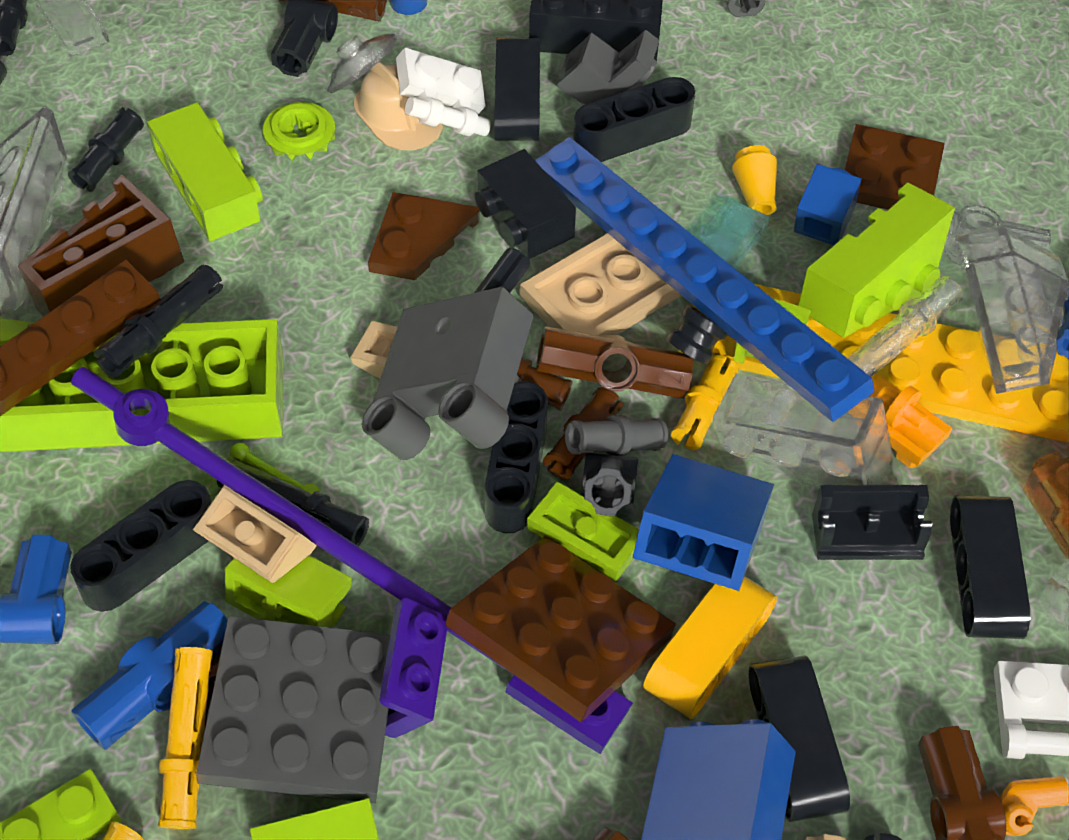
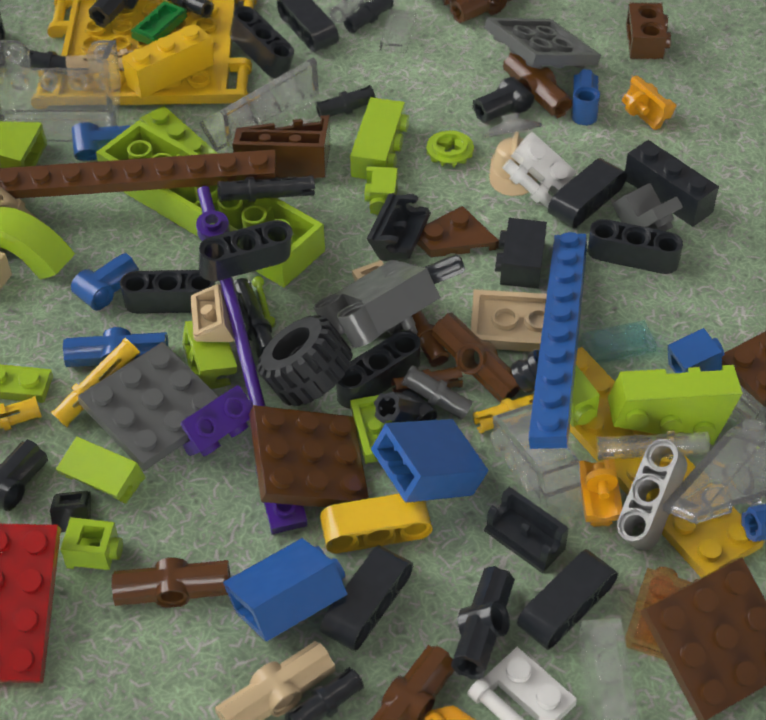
camera: 45 degrees right, 5 degrees down
yellow cone [732,145,777,216] -> none
none -> black beam [199,220,293,281]
none -> black tyre [257,315,353,407]
none -> lime brick [364,166,398,215]
none -> black hinge [366,193,431,261]
none -> black piece [451,566,515,680]
none -> light grey beam [617,439,687,551]

